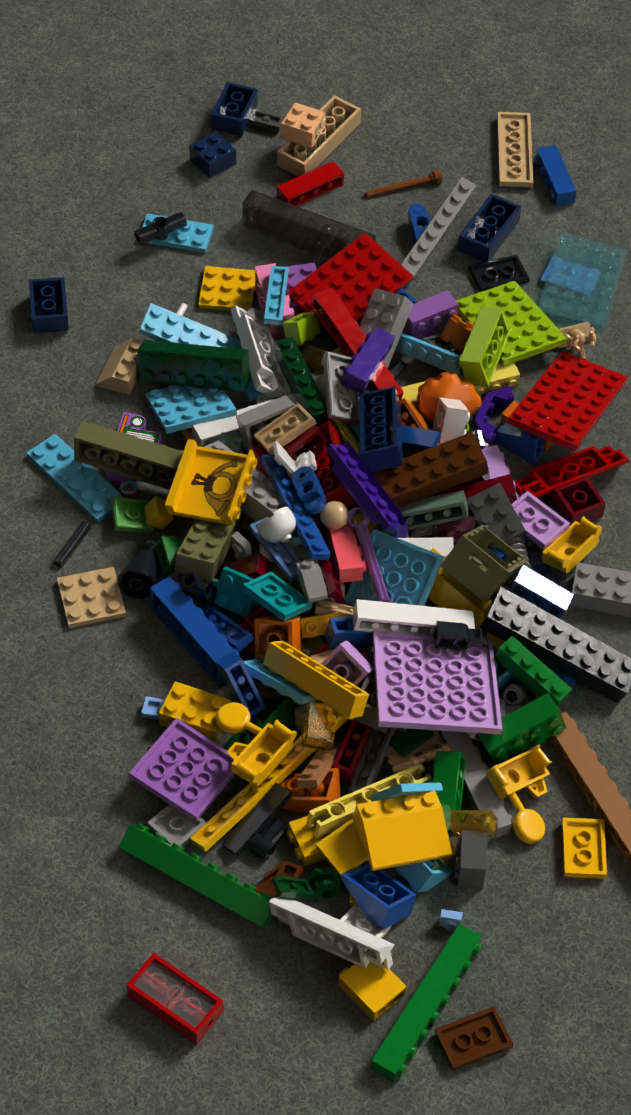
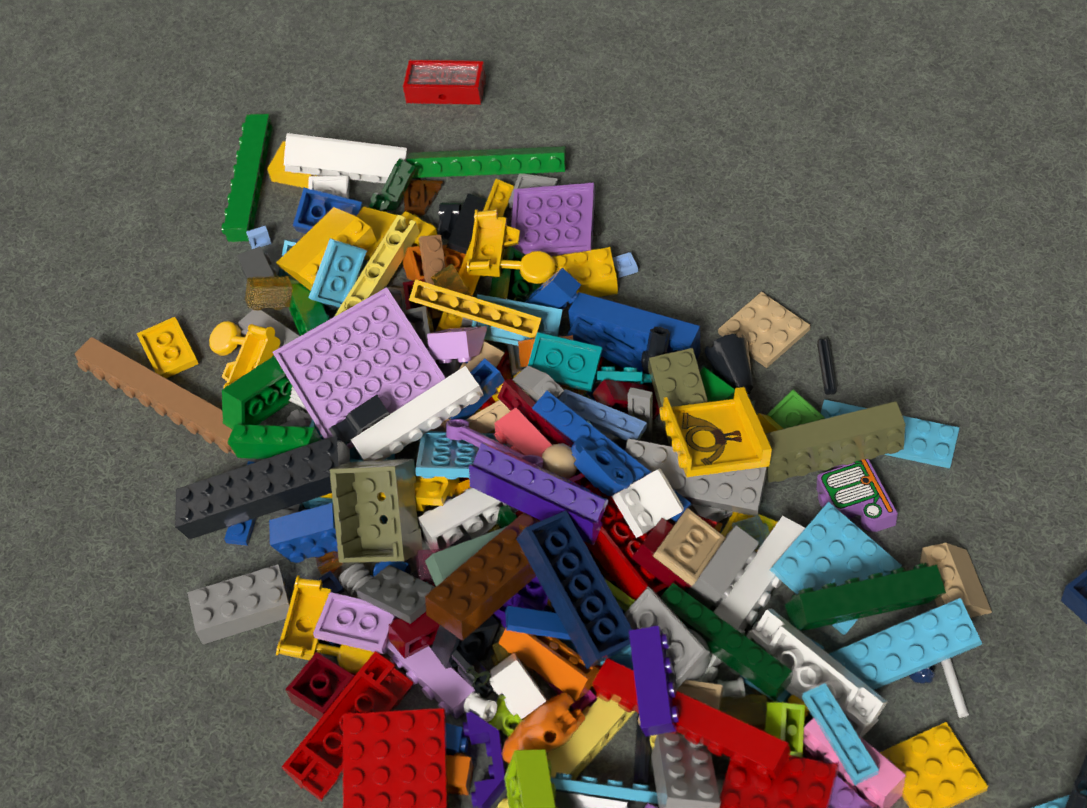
camera: 160 degrees right, 0 degrees up
white cylinder [256,507,296,544] -> none
reddish brown plate [434,1006,513,1071] -> none

